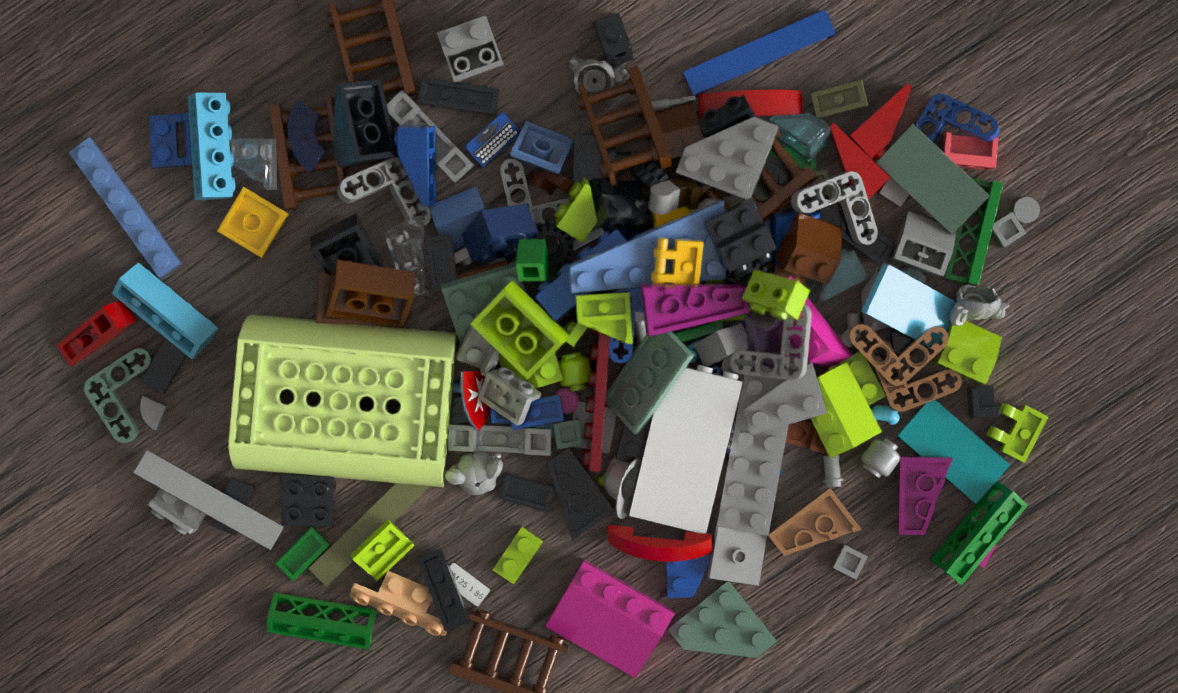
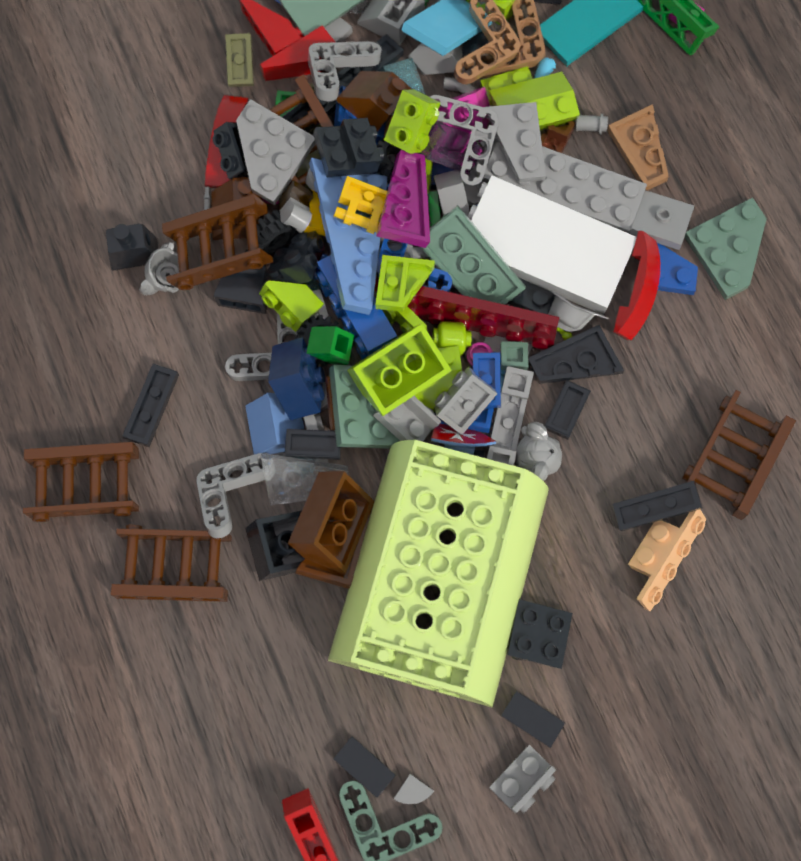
camera: 70 degrees left, 15 degrees down
medium blue plate [69,137,182,278] -> none
medium azure brick [112,263,219,359] -> none
light grey tile [133,451,284,551] -> none
blue plate [149,113,192,168] -> none
medium azure brick [188,93,235,200] -> none
yellow plate [217,187,289,258] -> none
clear wing [231,138,277,190] -> none
green fence [267,592,376,650] -> none
green tile [274,526,331,582] -> none
clear blue tile [288,100,326,173] -> none
olive tile [308,483,430,587] -> none
black slope [333,79,398,168] -> none
lime plate [350,519,415,581] -> none
light grey slope [387,90,474,183] -> none
blue slope [394,125,436,207] -> none
light grey slope [437,15,504,83] -> none
white sticker [450,563,490,606] -> none
slope [465,112,520,168] -> none
lime plate [493,527,543,584] -> none
medium blue slope [510,121,574,175] -> none
copper slope [526,171,574,195] -> none
dark pink slope [545,559,675,678] -> none
blue tile [683,10,836,96] -> none
clear light blue slope [770,113,831,162] -> none
light grey tile [832,544,868,579] -> none
light grey head [861,438,900,478] -> none
magenta wing [898,456,953,535] -> none

